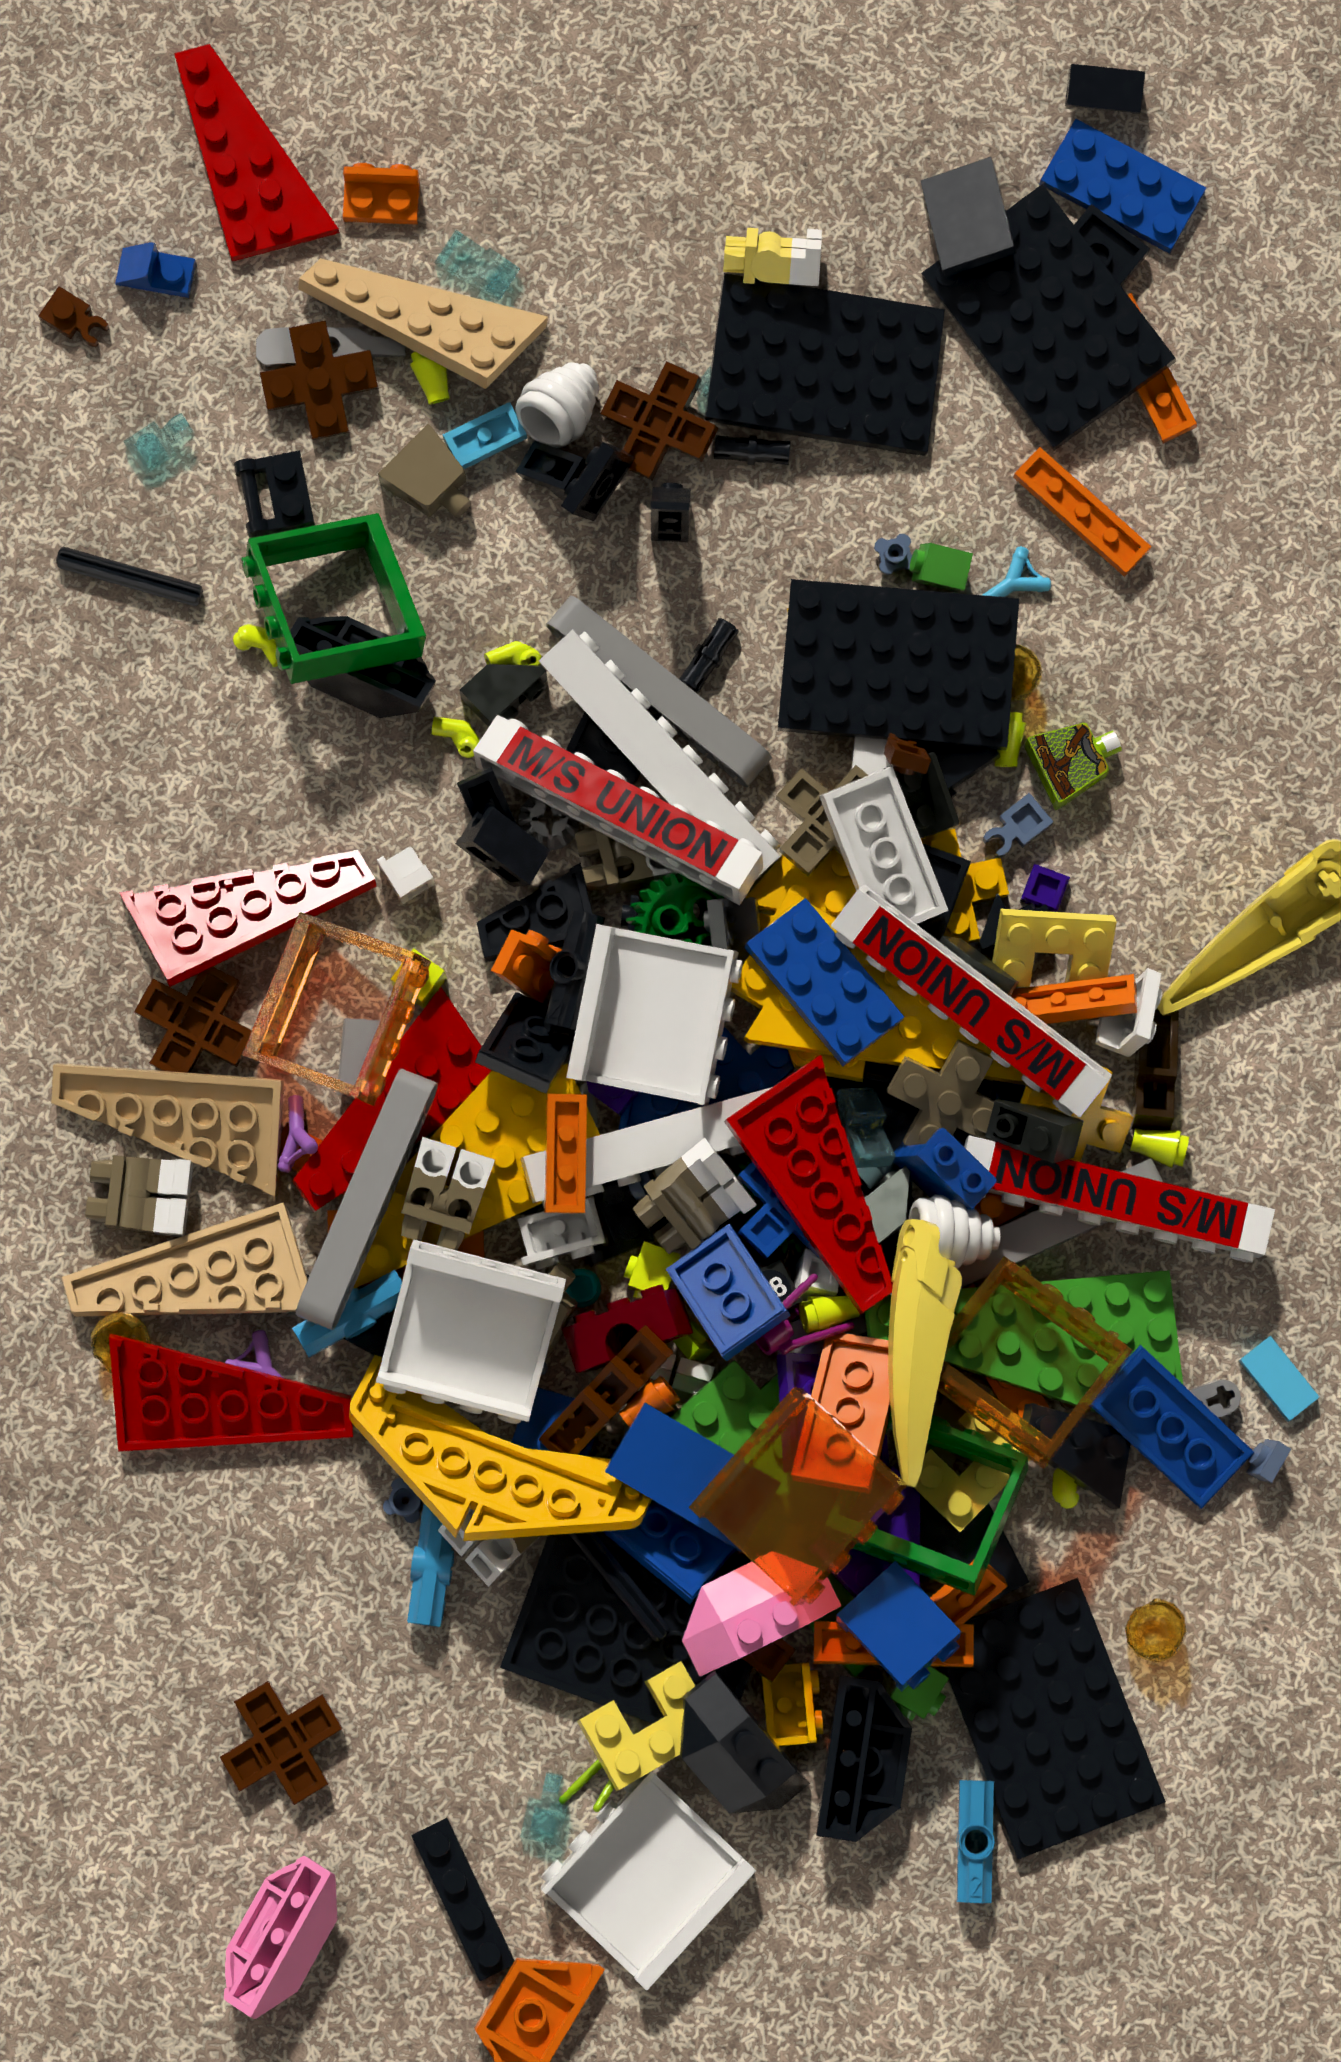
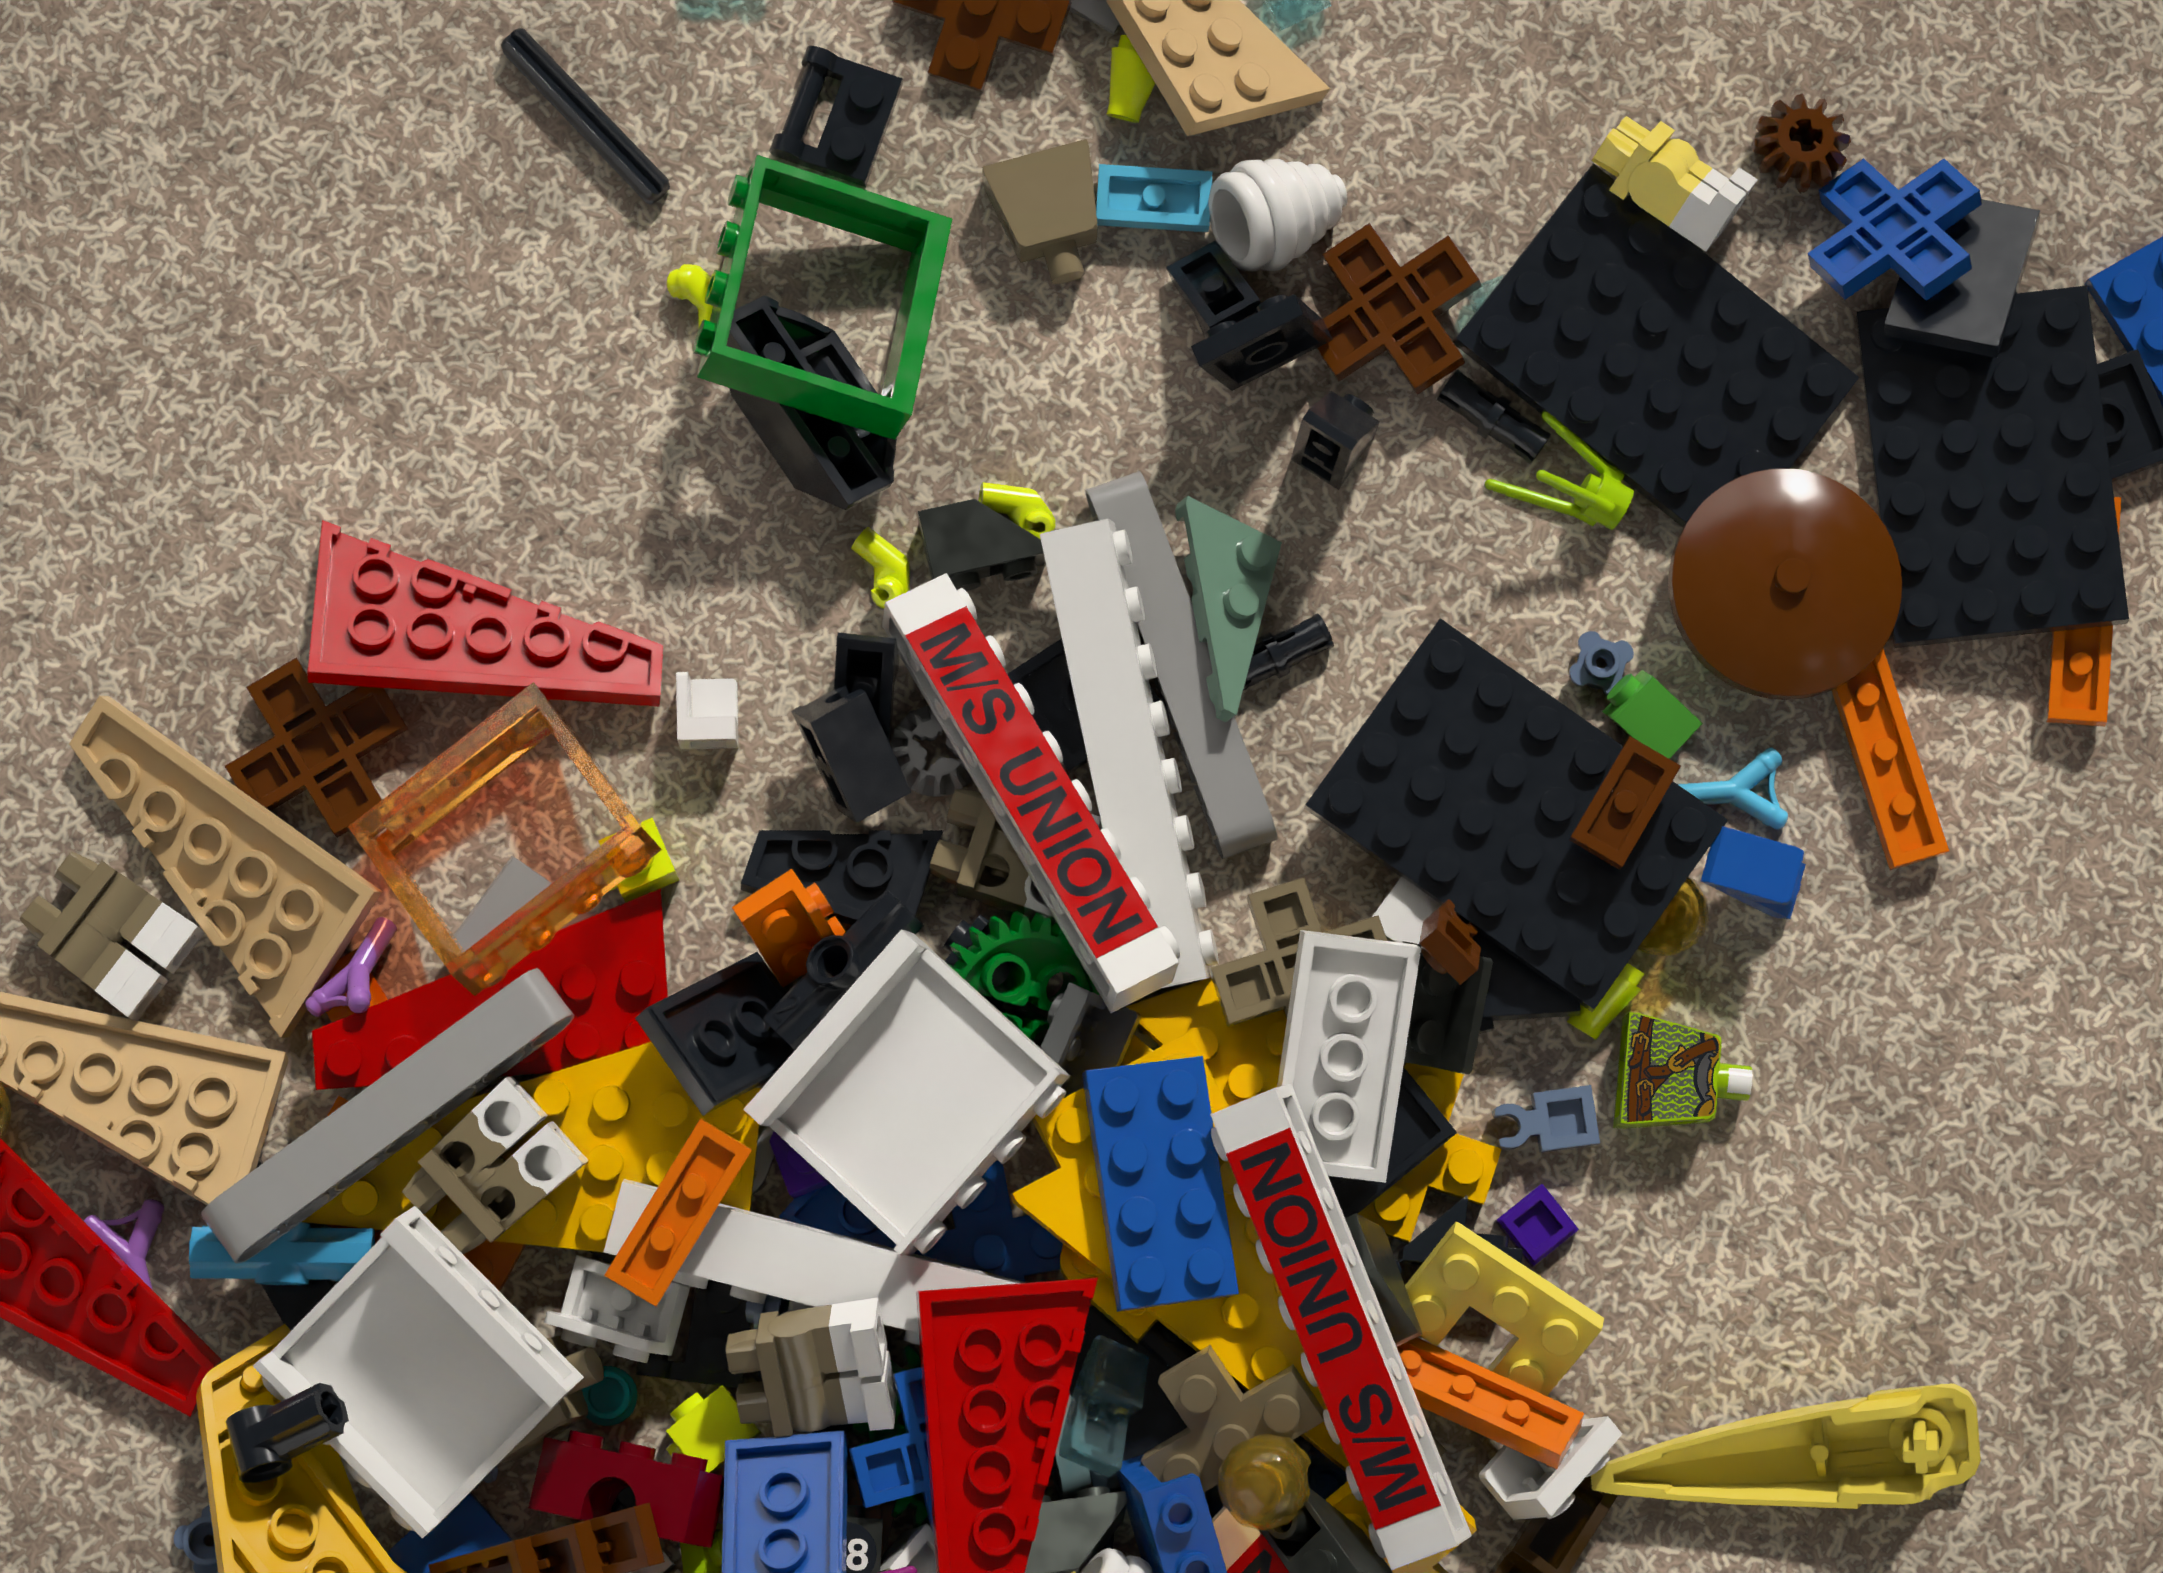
camera: 25 degrees right, 0 degrees up
none -> black piece [225,1383,349,1483]
none -> sand green wing [1175,496,1282,722]
none -> clear yellow hair [1218,1434,1311,1531]
none -> lime plant [1485,411,1634,530]
none -> reddish brown plate [1569,736,1681,870]
none -> reddish brown dish [1668,468,1902,700]
none -> blue slope [1701,826,1806,919]
none -> reddish brown gear [1752,93,1851,194]
none -> blue plate [1807,158,1982,301]

